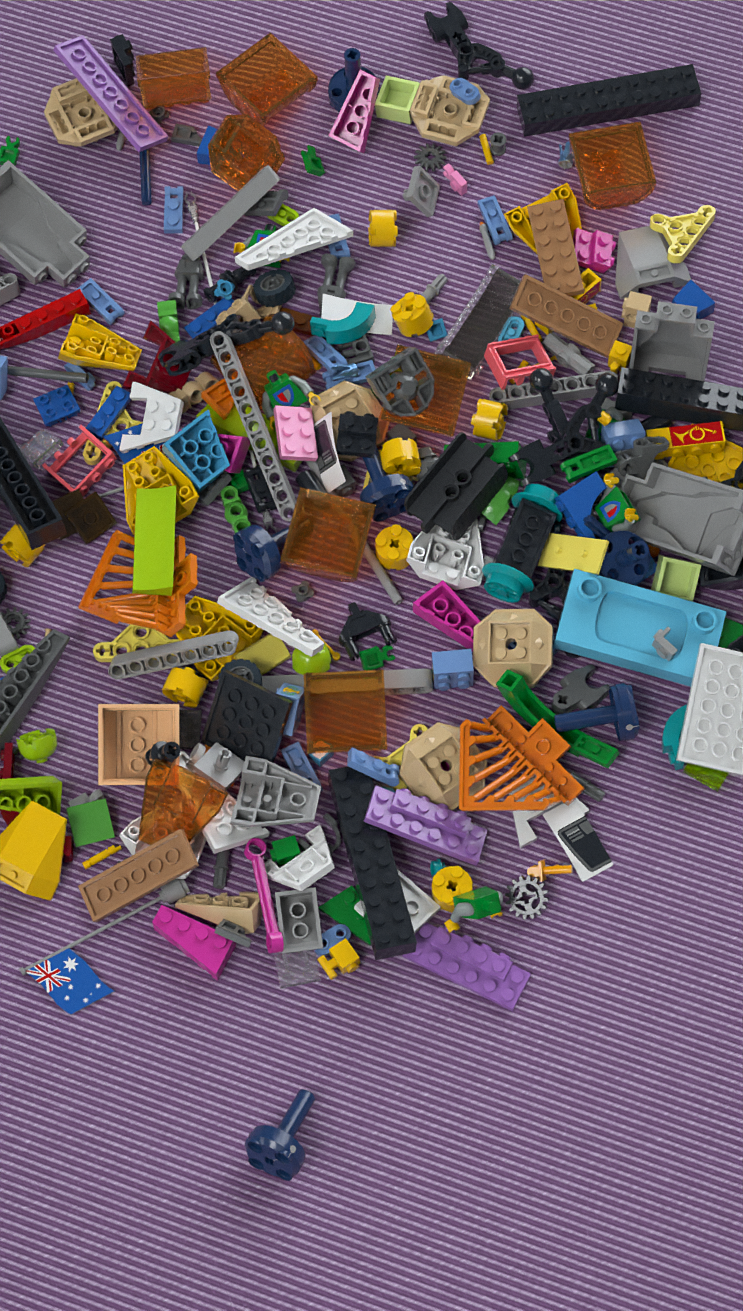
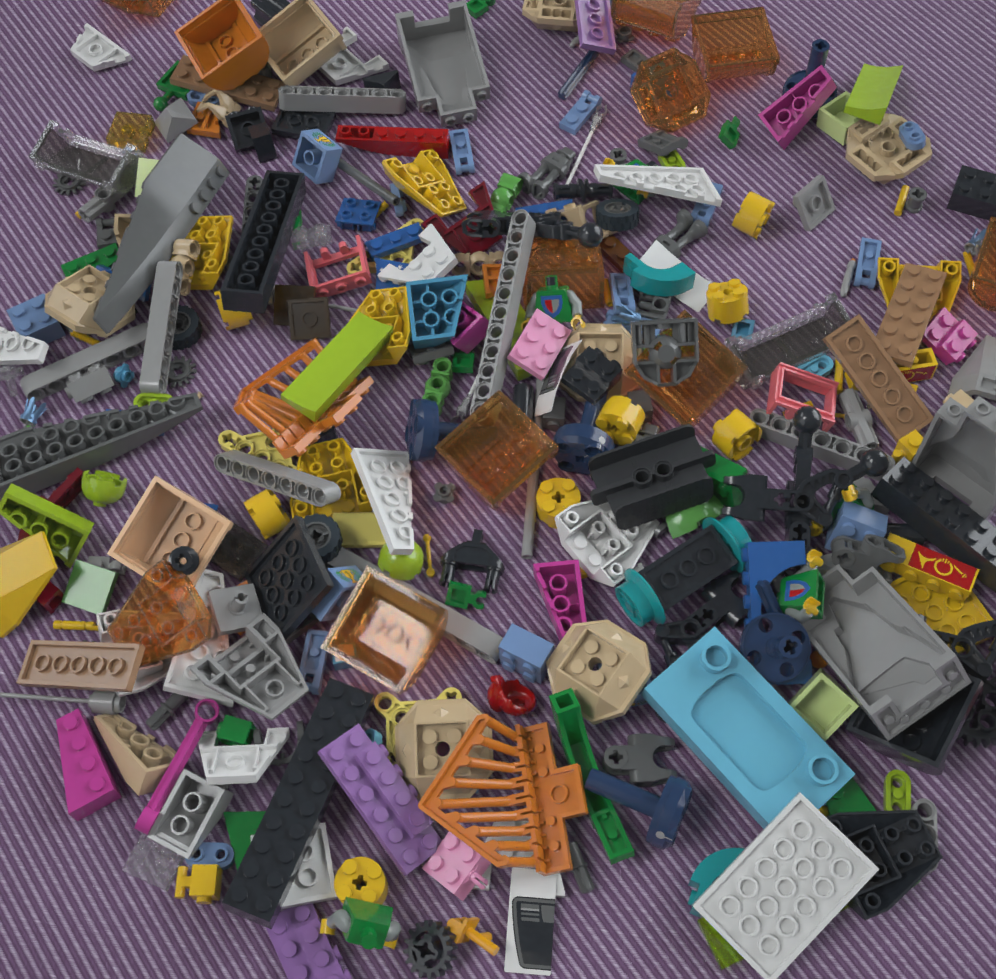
camera: 35 degrees right, 5 degrees down
light grey beam [181,165,280,261] -> none
white tile [189,743,206,763] -> none
dark azure plate [214,279,235,300] -> none
dark grey tile [215,919,252,948] -> none
black plate [243,465,277,514] -> none
medium blue plate [347,747,400,787] -> none
dark grey gear [414,143,446,172] -> none
light grey axle [421,274,448,303] -> none
black piece [424,1,534,90] -> none
teal plate [430,858,446,877] -> none
bright pink plate [443,163,467,196] -> none
light yellow piece [538,533,609,575] -> none
green plate [560,444,618,483] -> none
light grey bracket [652,627,678,661] -> none
none -> bright pink plate [422,831,491,901]
none -> red hair [487,675,537,716]
none -> dark grey bush [610,148,627,164]
none -> lime arch [843,63,903,125]
none -> yellow piece [963,251,978,279]

